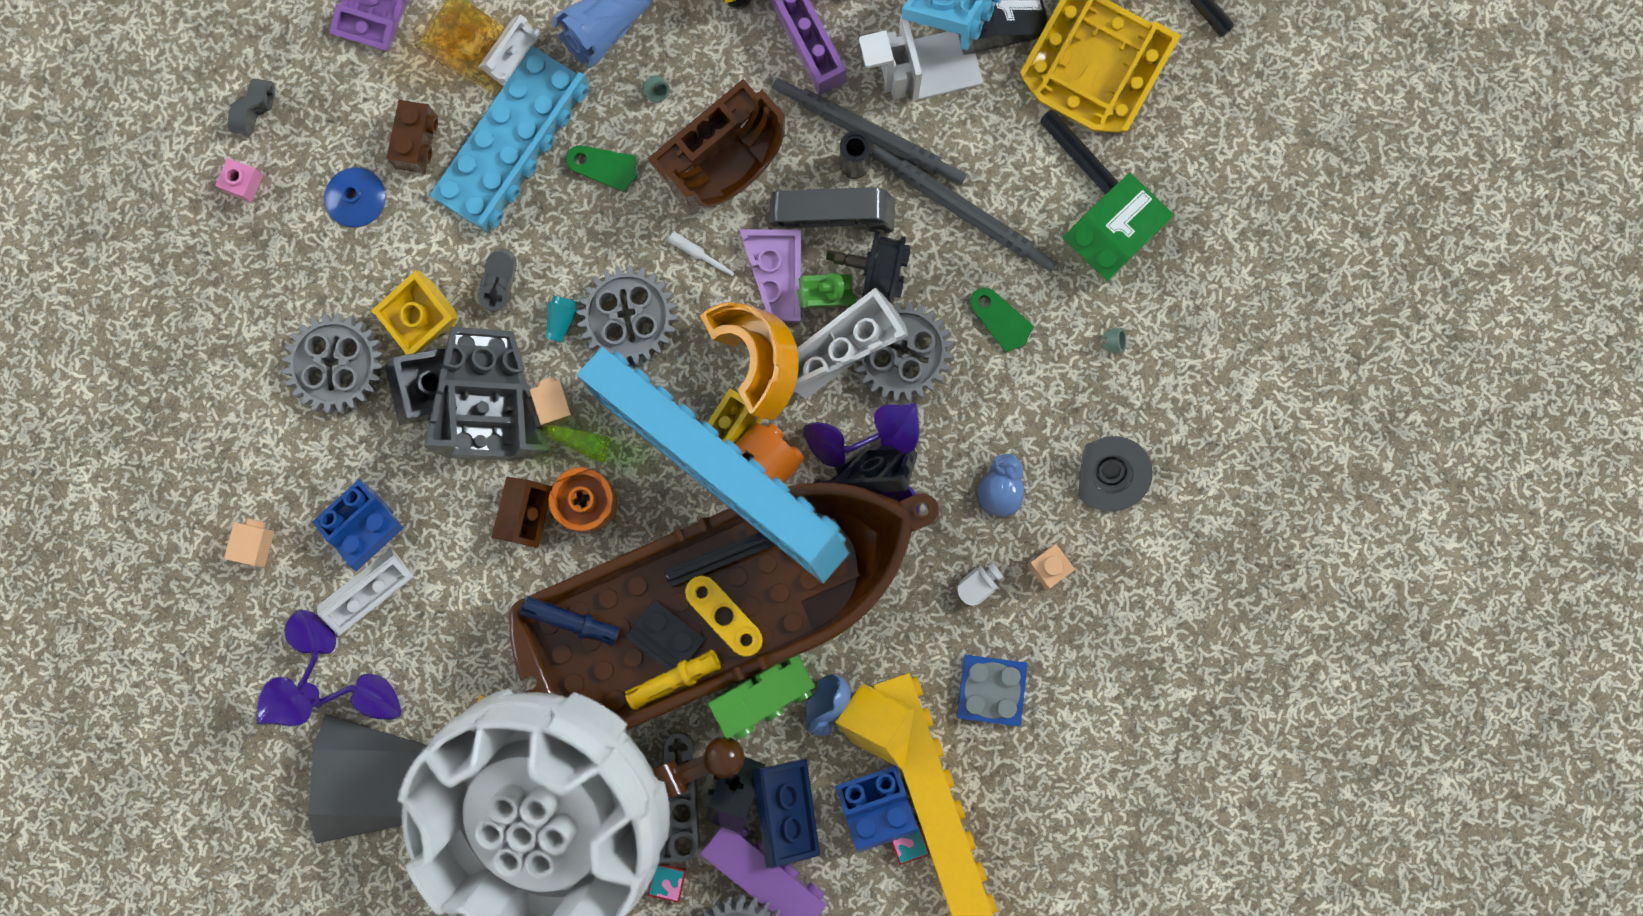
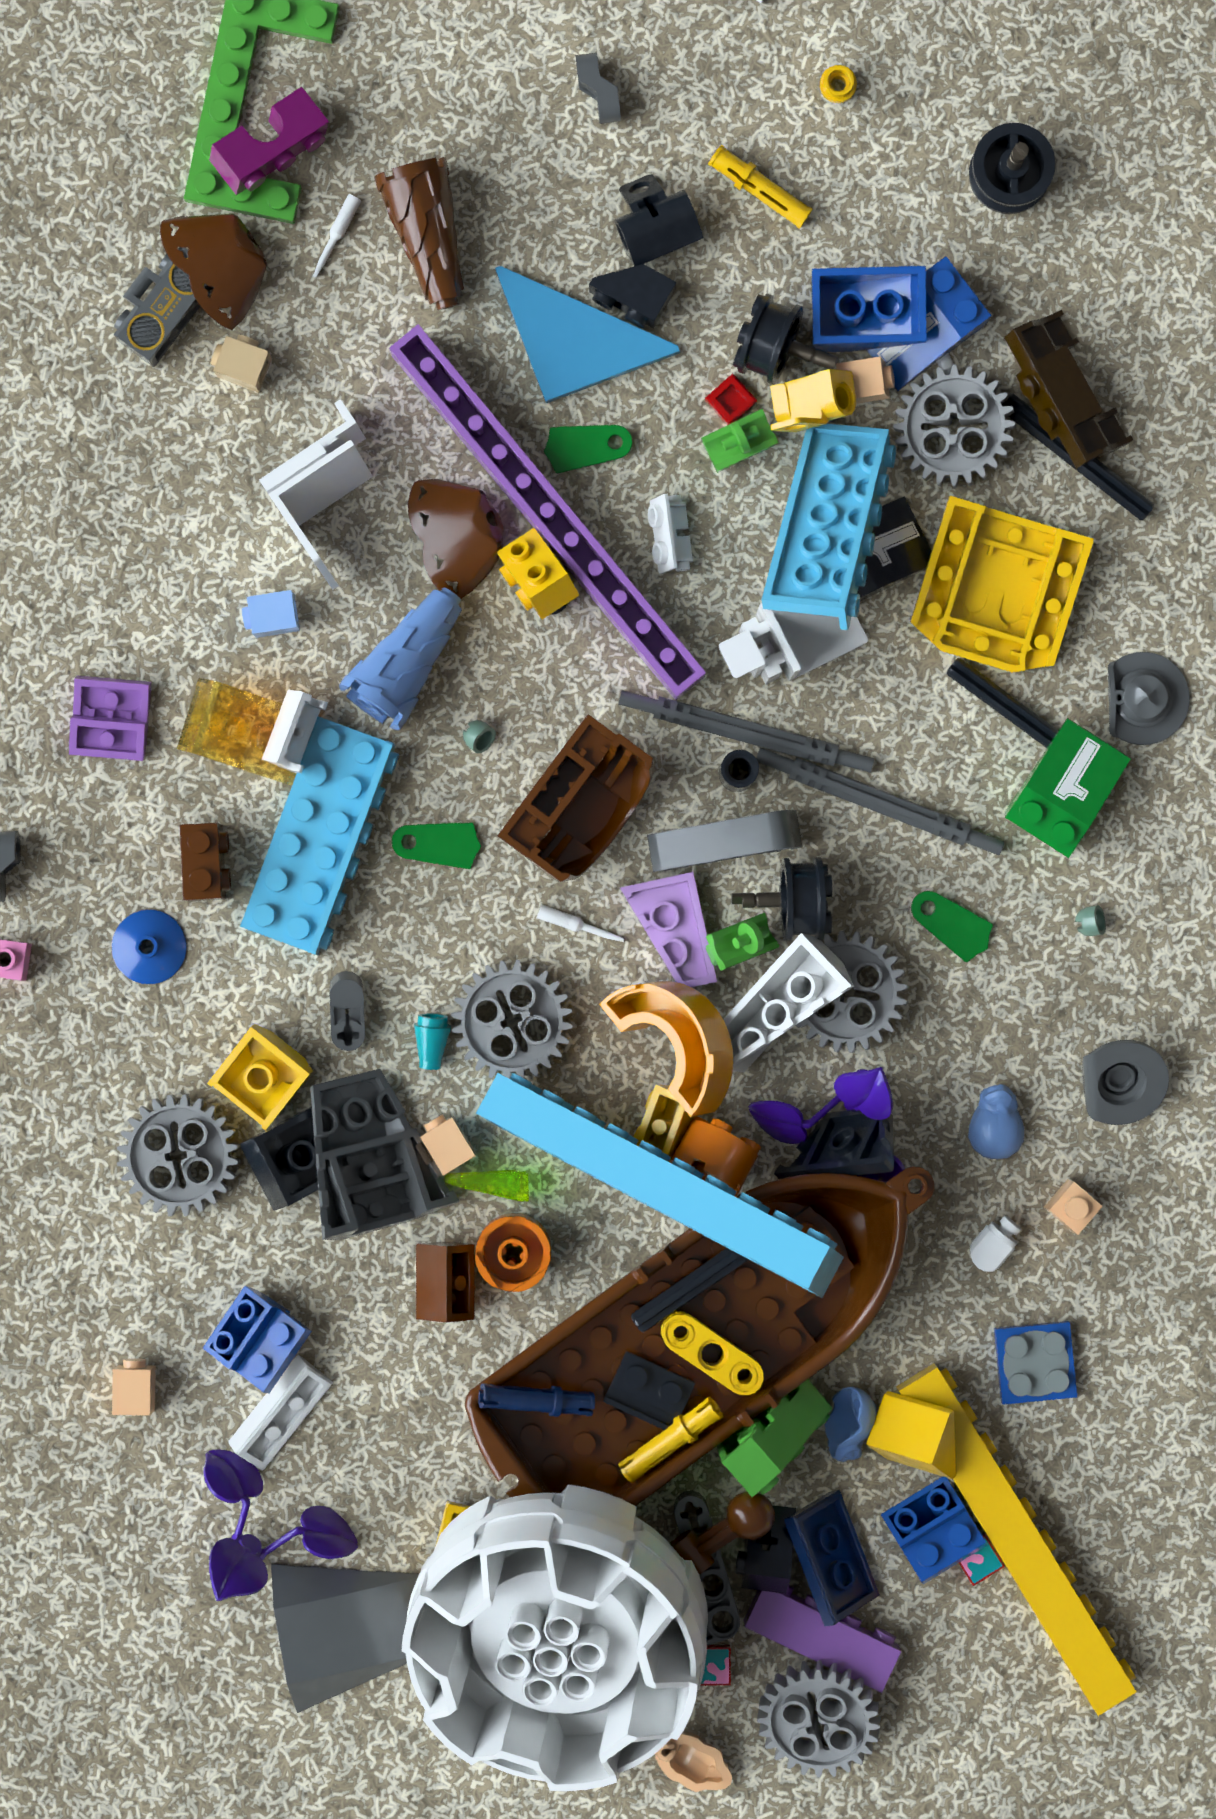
camera: 15 degrees left, 5 degrees up
none -> dark grey hat [1108,652,1190,745]

